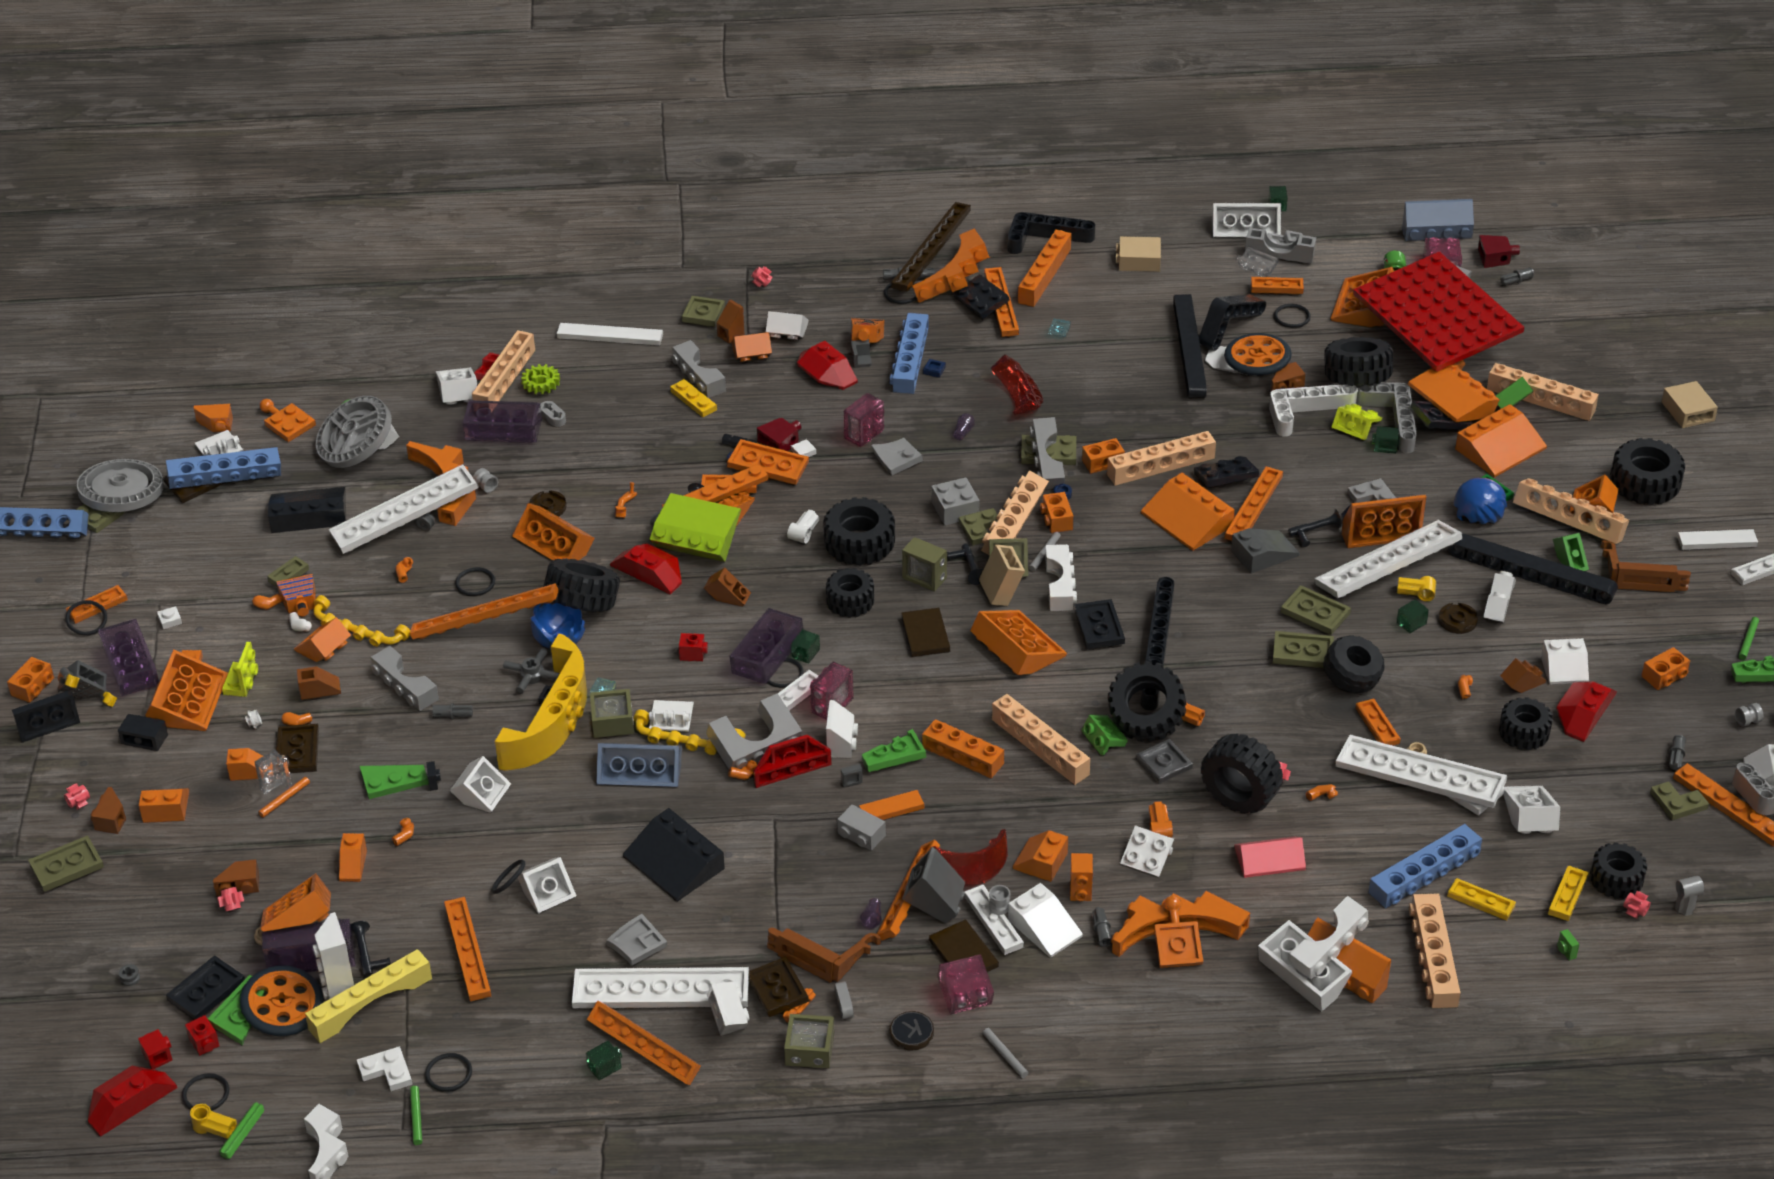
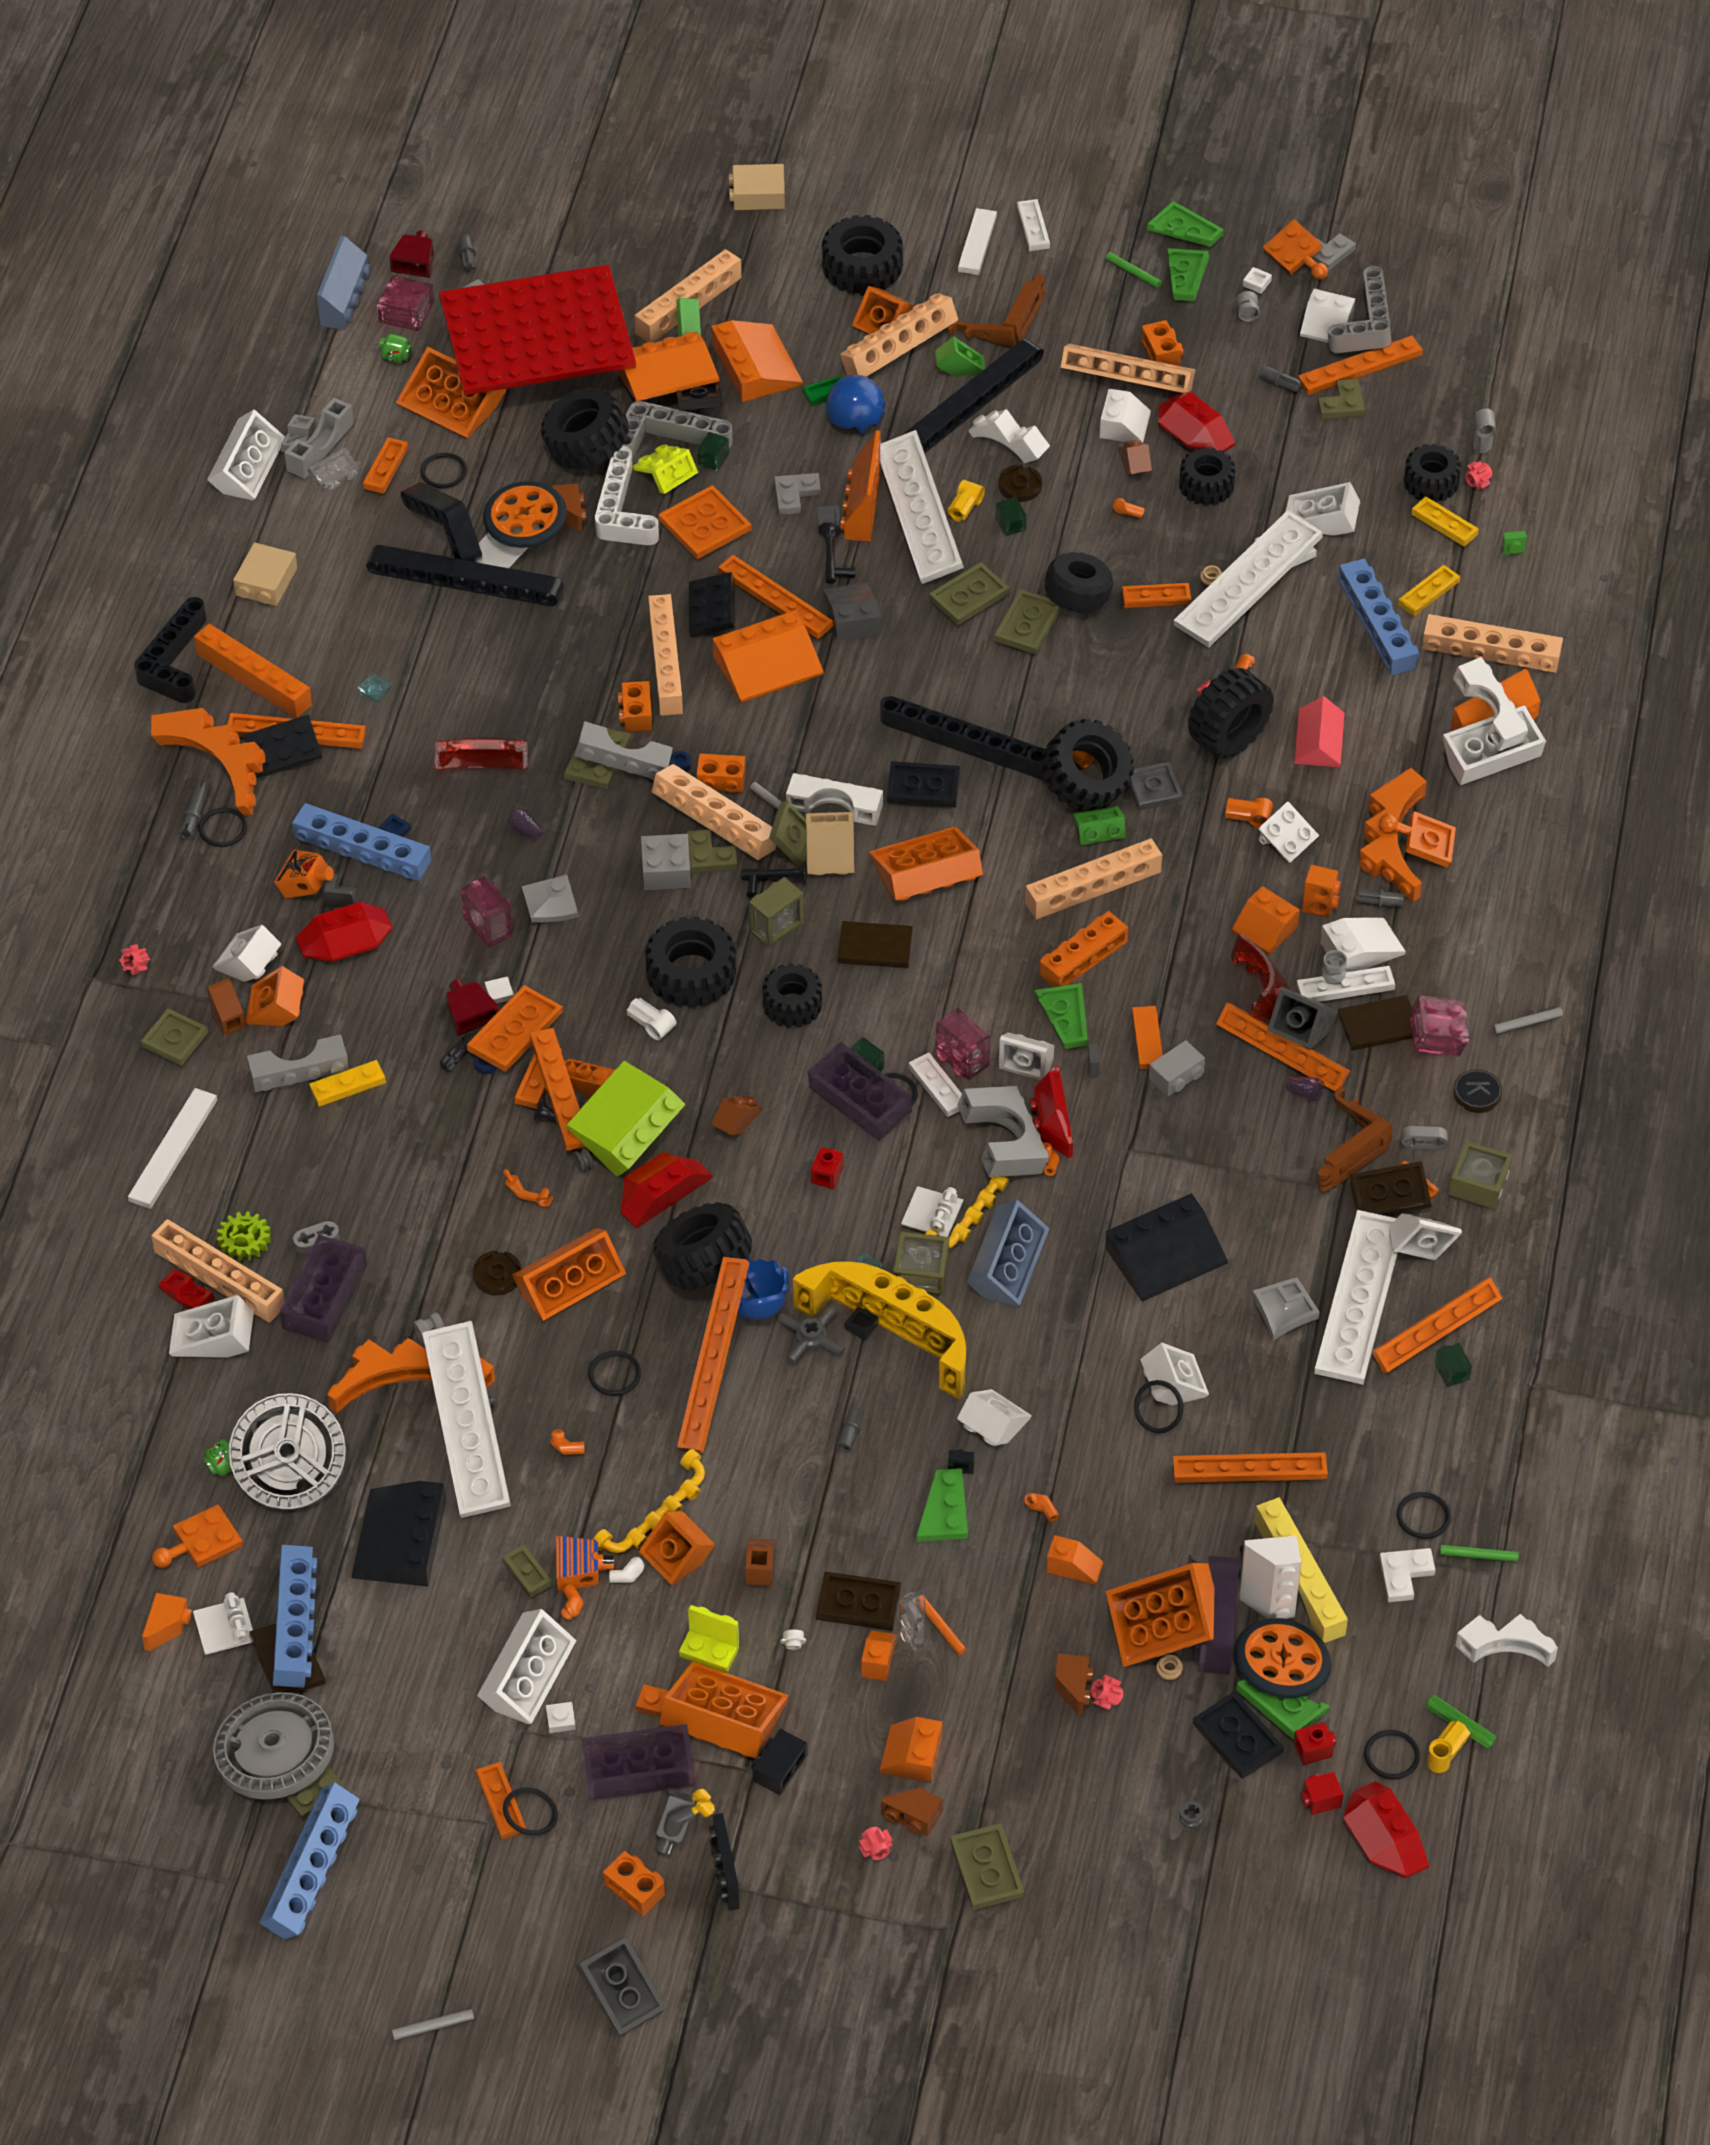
camera: 75 degrees left, 10 degrees up
orange arm [281,712,312,726] -> none
light grey arch [371,646,439,711] -> none
dark brown plate [891,202,971,292] -> none
clear green brick [1268,186,1288,211] -> none
none -> white slope [477,1609,577,1724]
none -> orange plate [658,485,752,560]
none -> light nougat brick [1060,344,1195,393]

